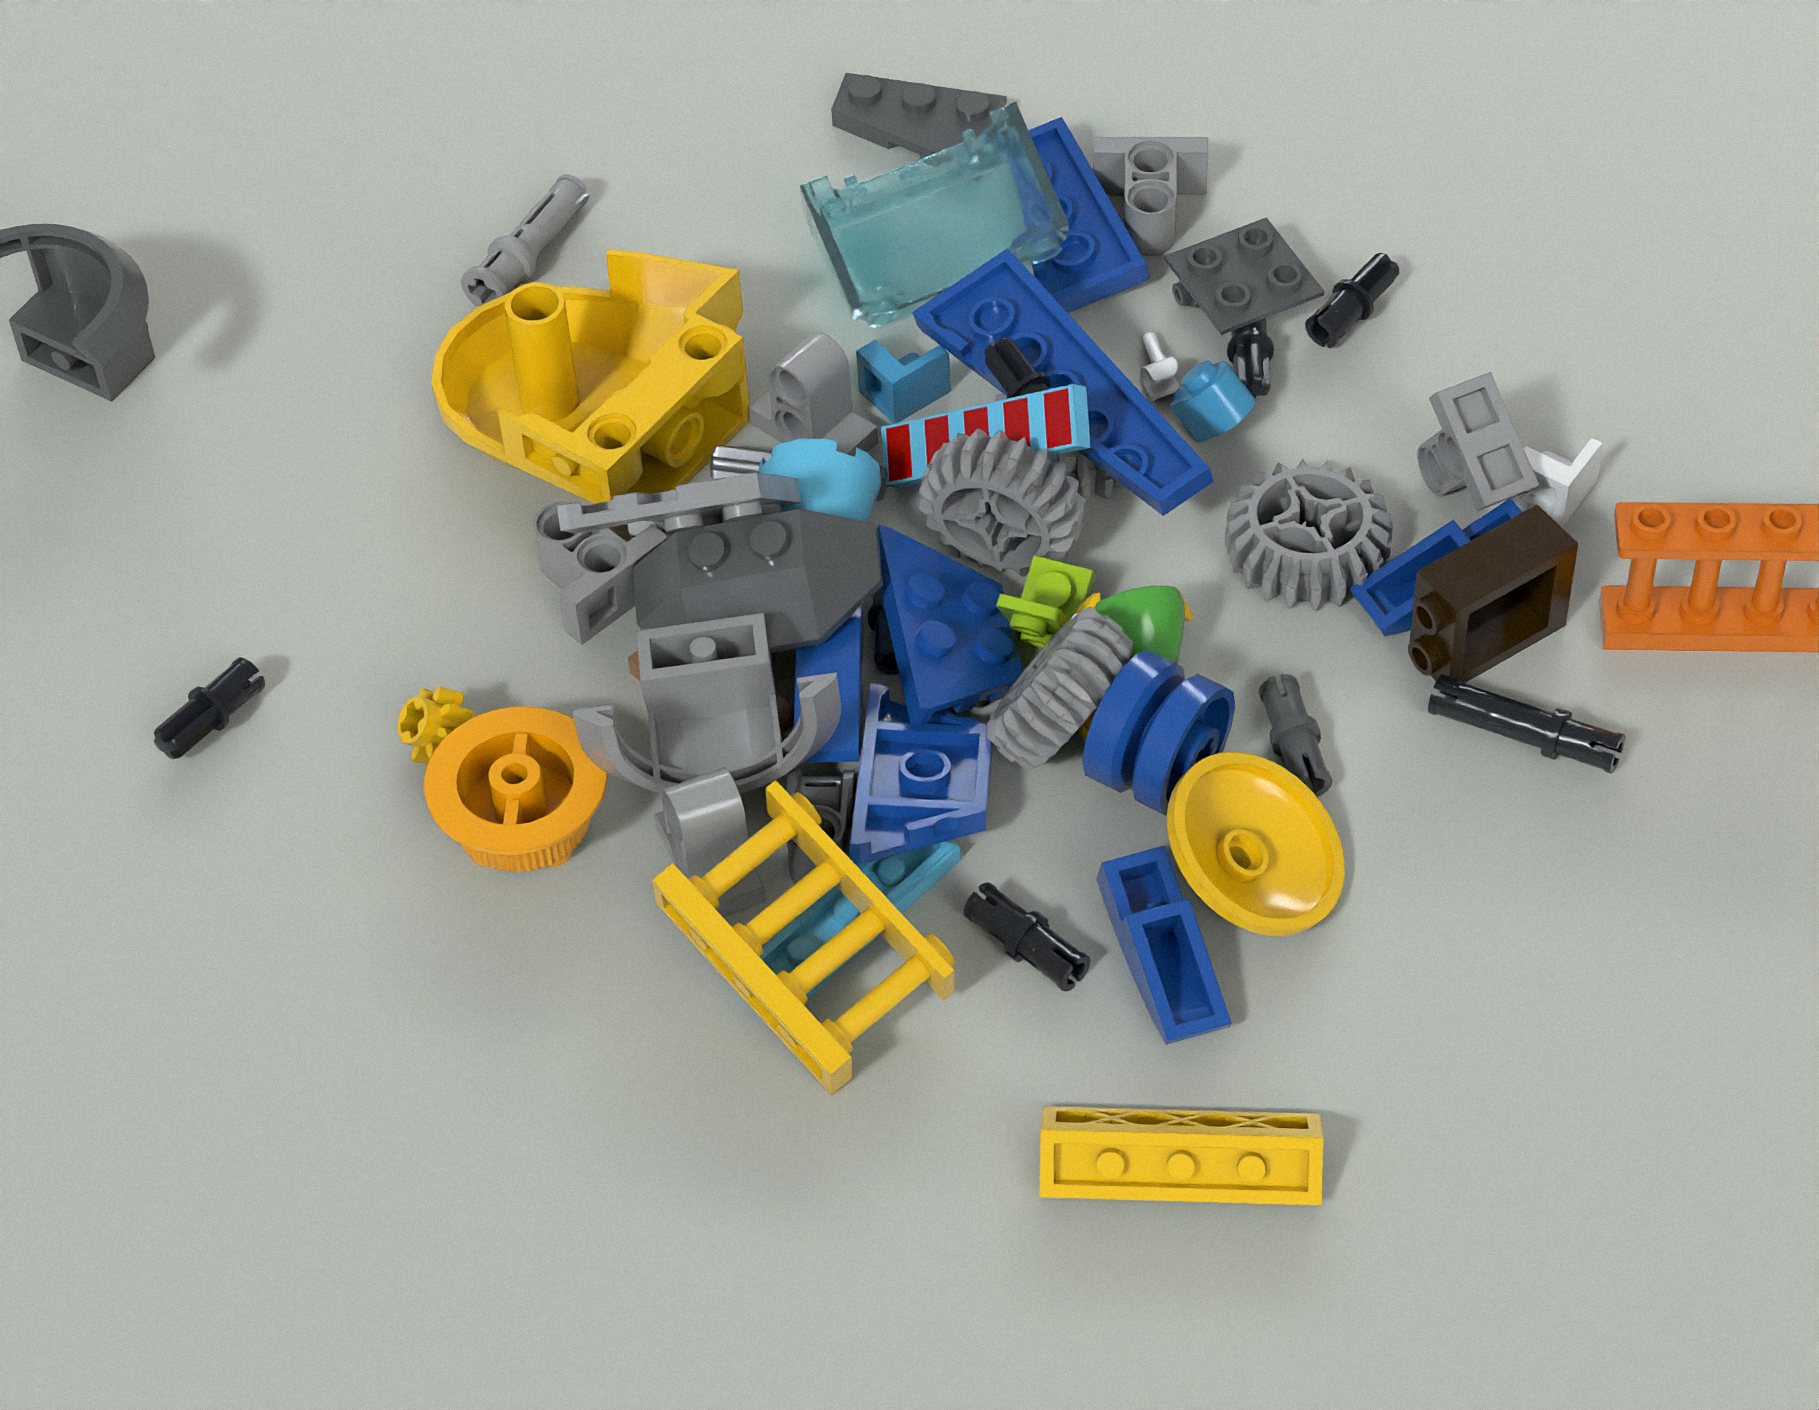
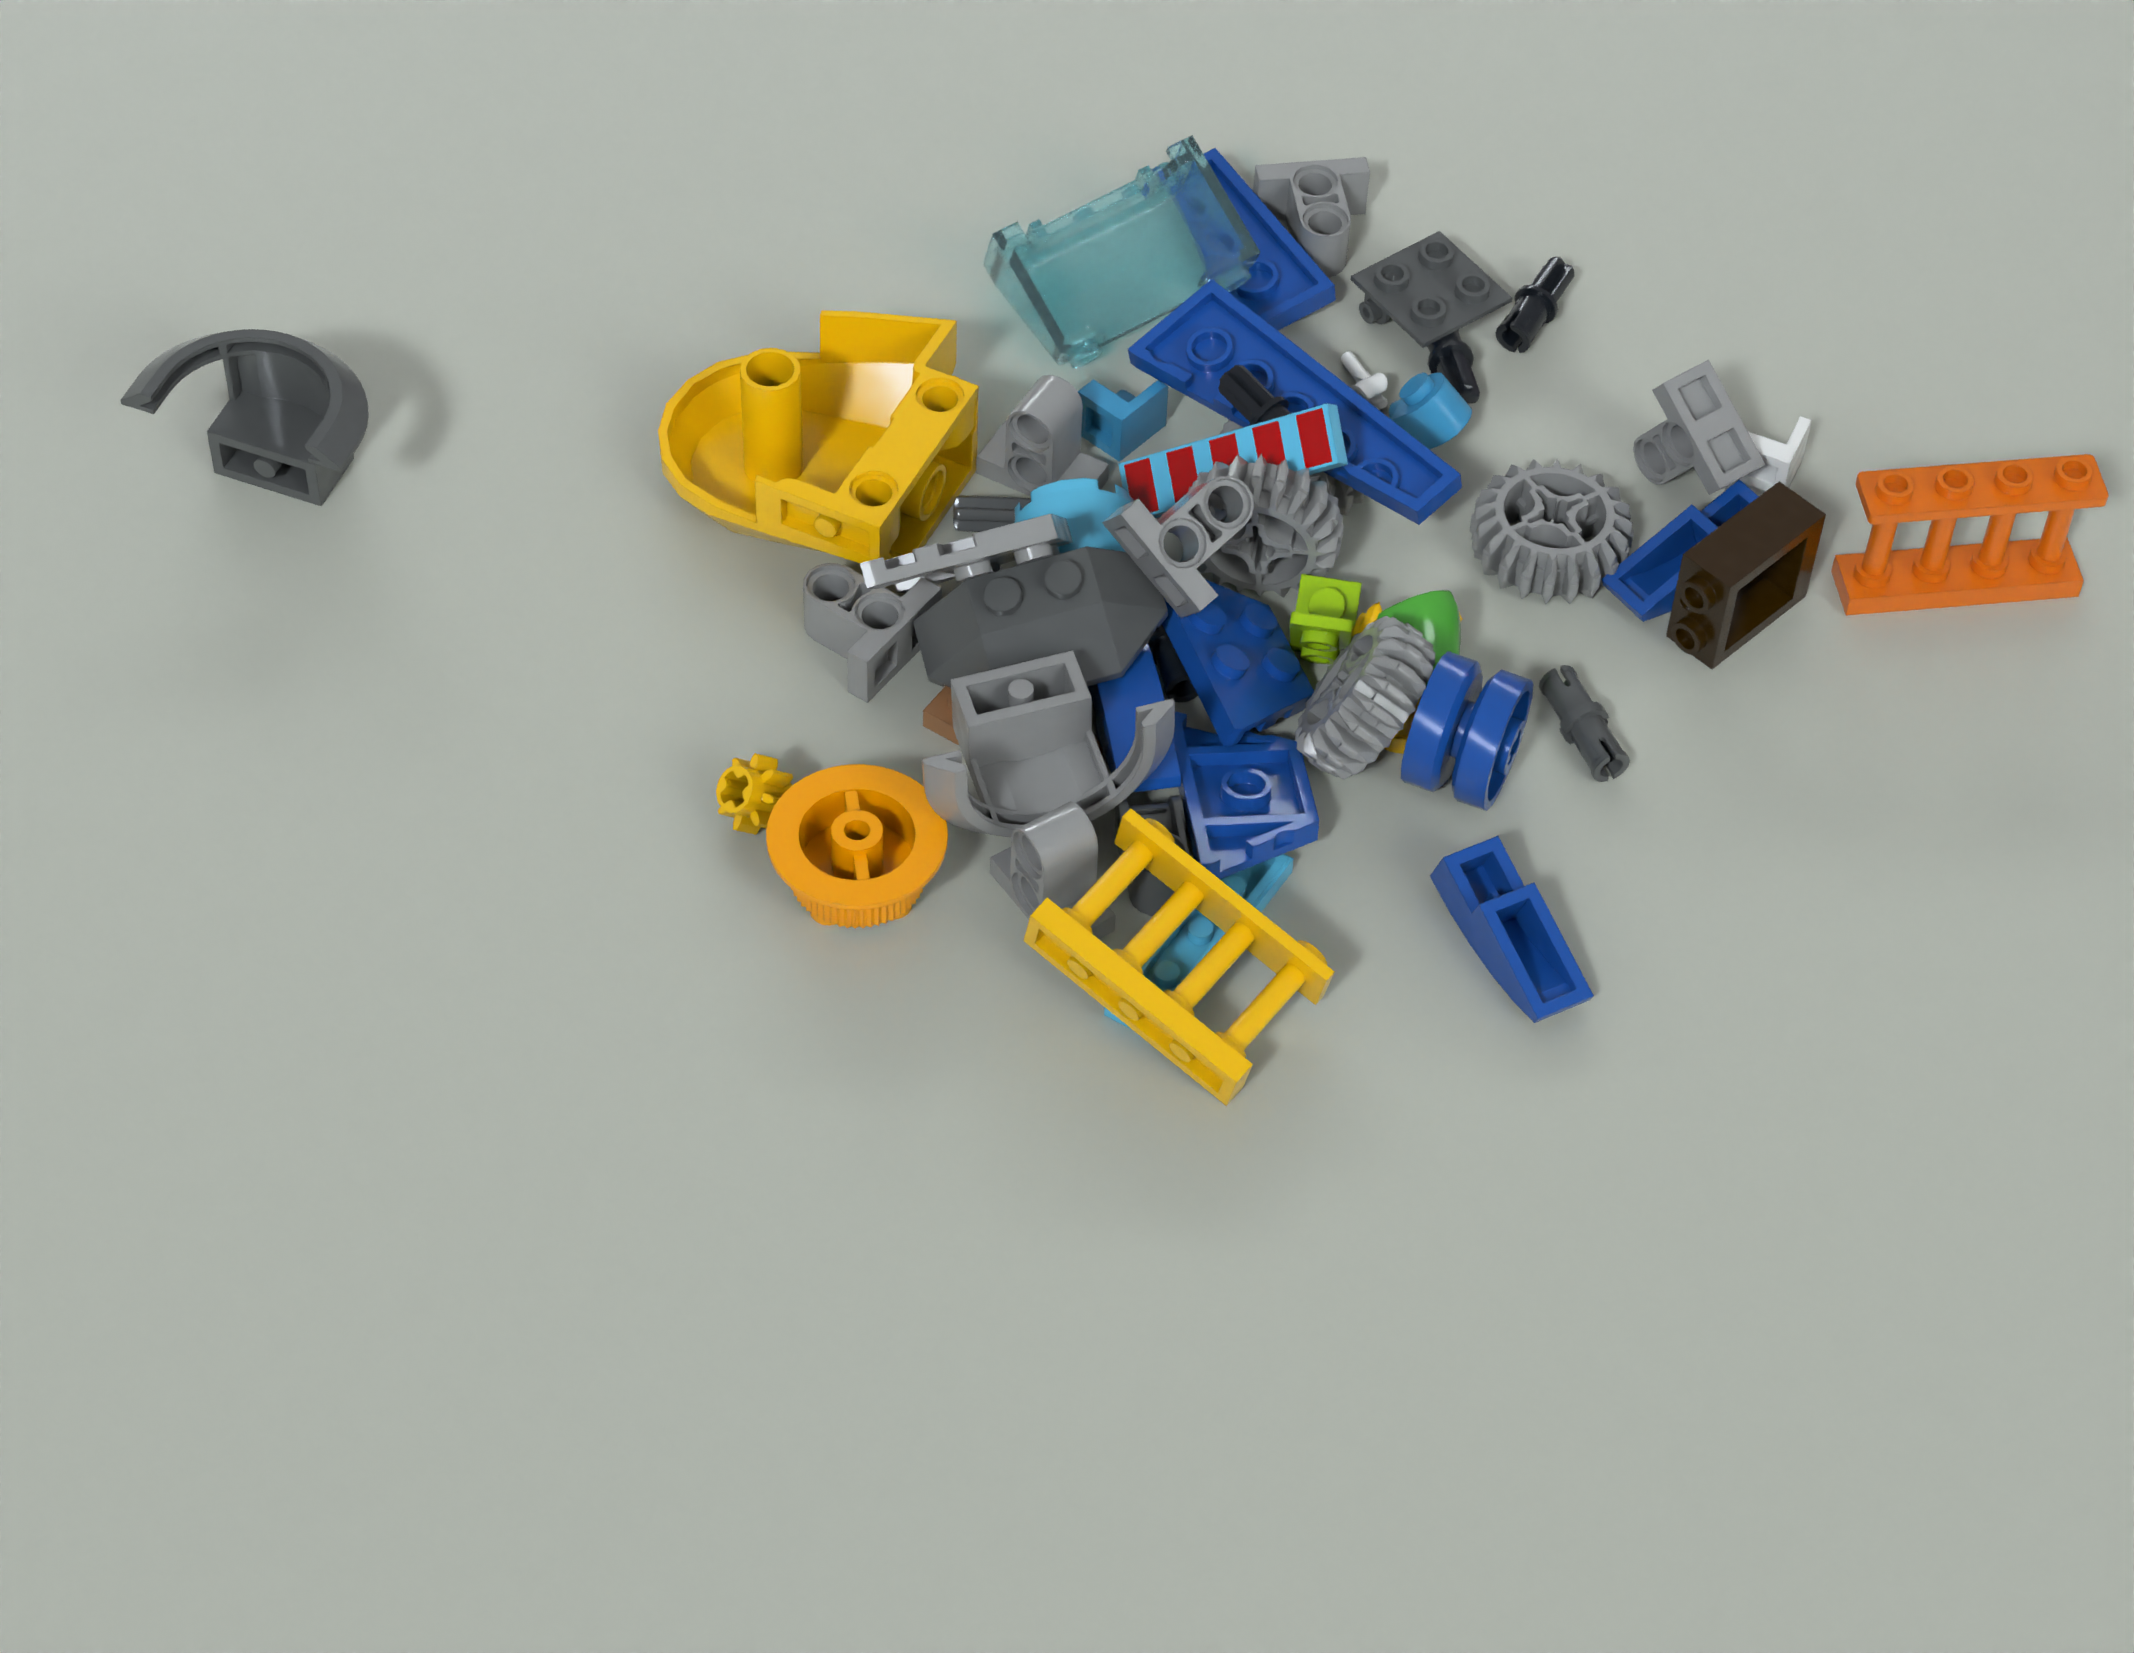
camera: 15 degrees left, 0 degrees up
black axle [154,657,265,759] -> none
light grey pin [461,174,589,307] -> none
dark grey wing [831,73,1007,188] -> none
black pin [963,882,1091,992] -> none
yellow fence [1039,1106,1324,1206] -> none
yellow dish [1167,752,1345,936] -> none
black pin [1428,674,1625,774] -> none
none -> light grey tile [1102,476,1254,618]

